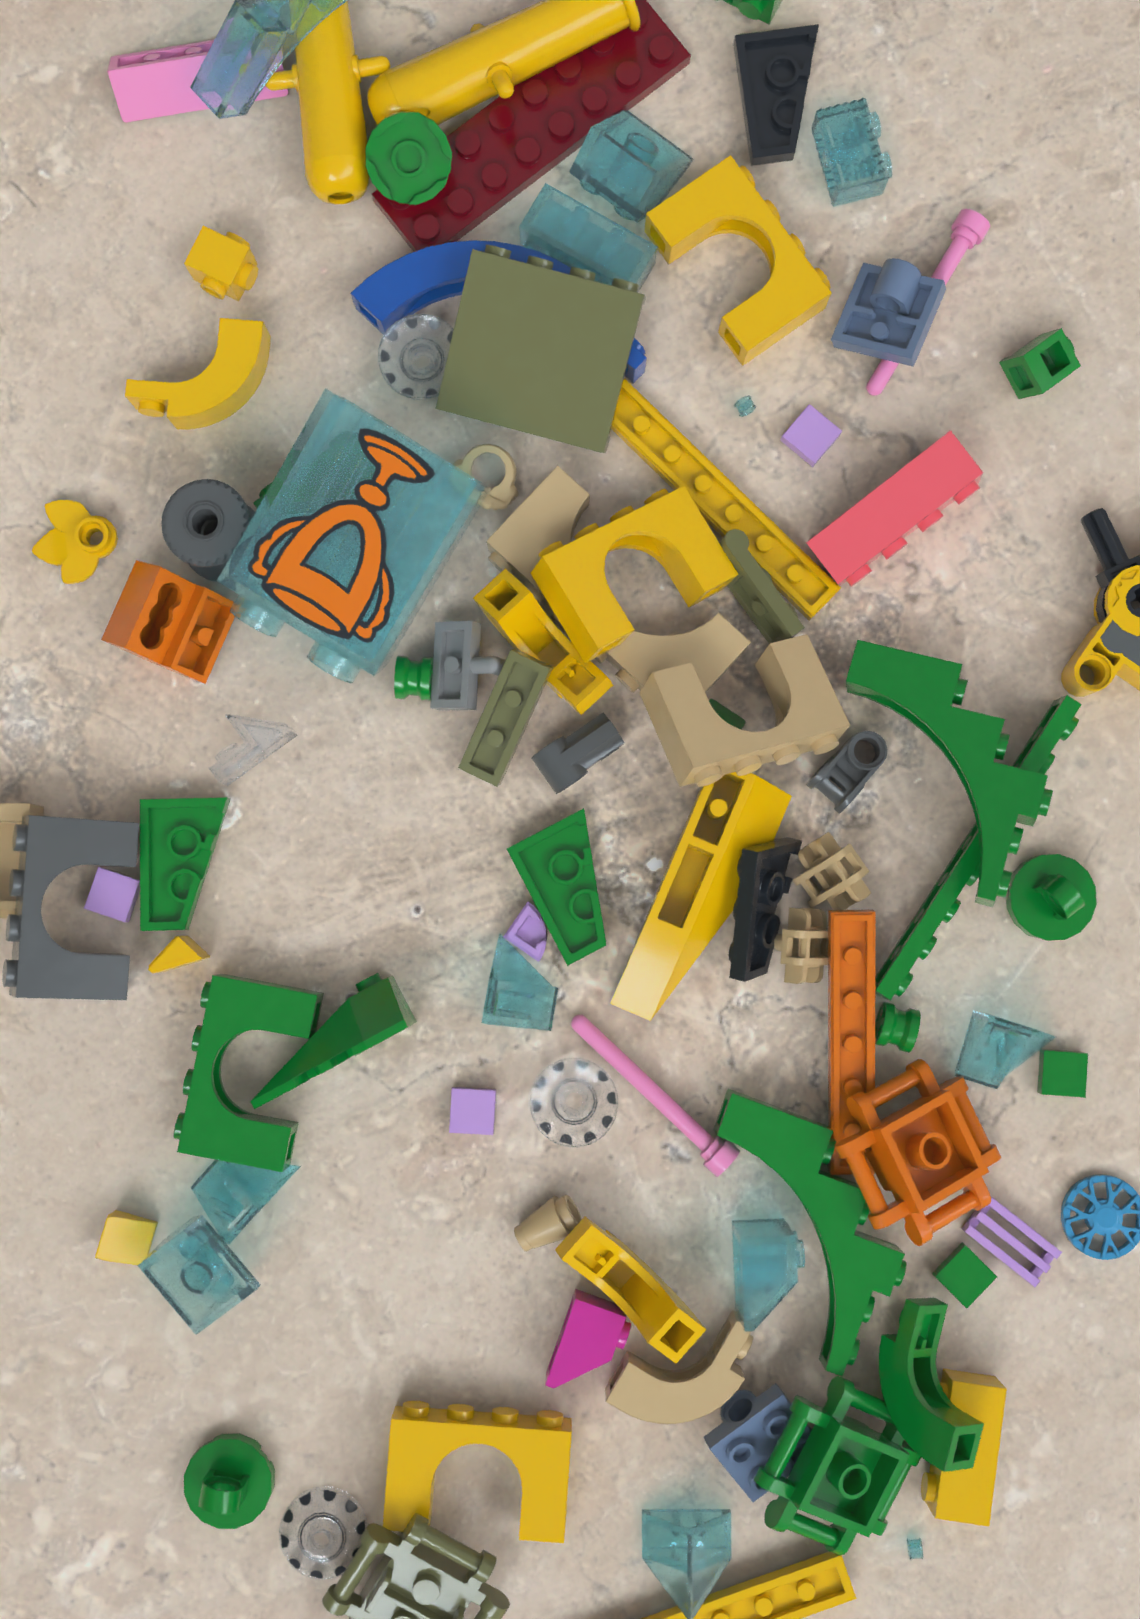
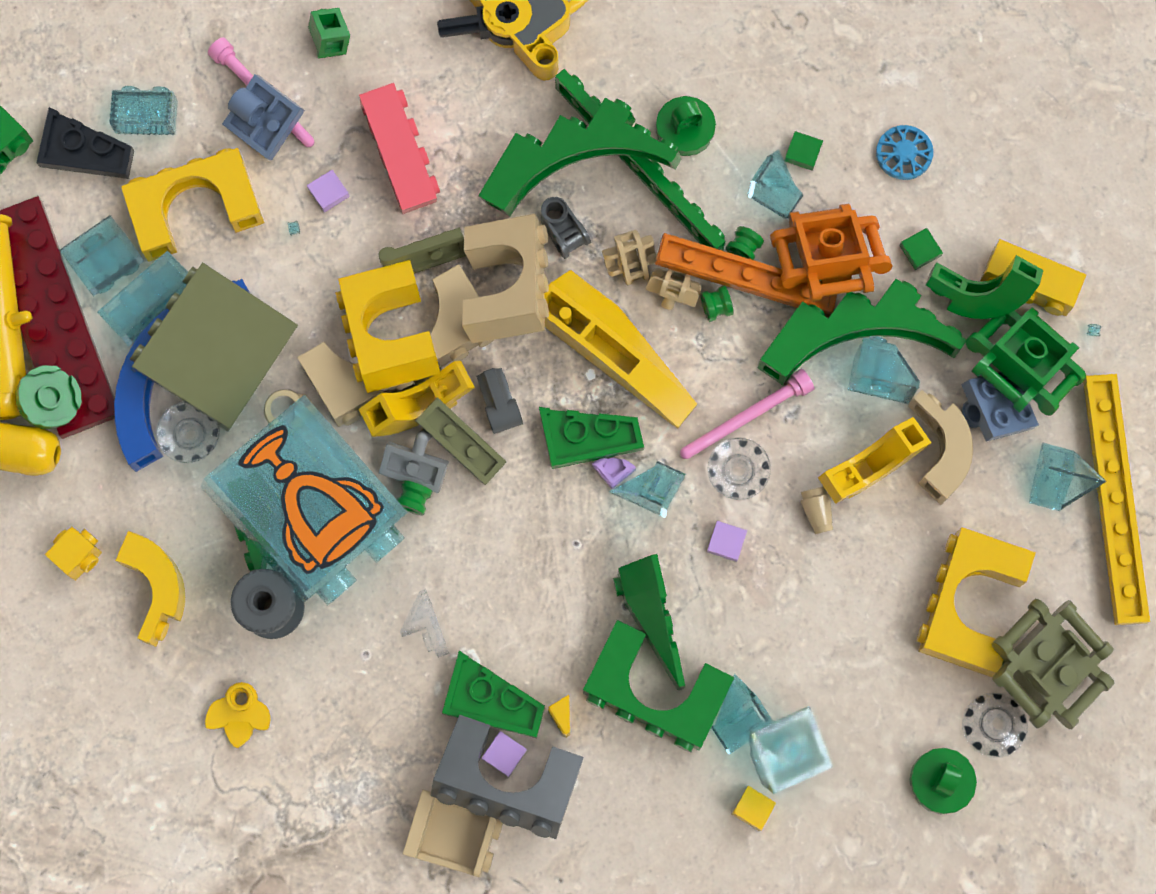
camera: 75 degrees left, 10 degrees down
orange piece [101,560,240,684] -> none
dark pink slope [545,1289,631,1389] -> none
yellow tile [611,378,841,621] -> none
black wing [728,837,802,982] -> none
lavender tile [961,1197,1062,1287] -> none
none -> green wheel [700,286,734,322]

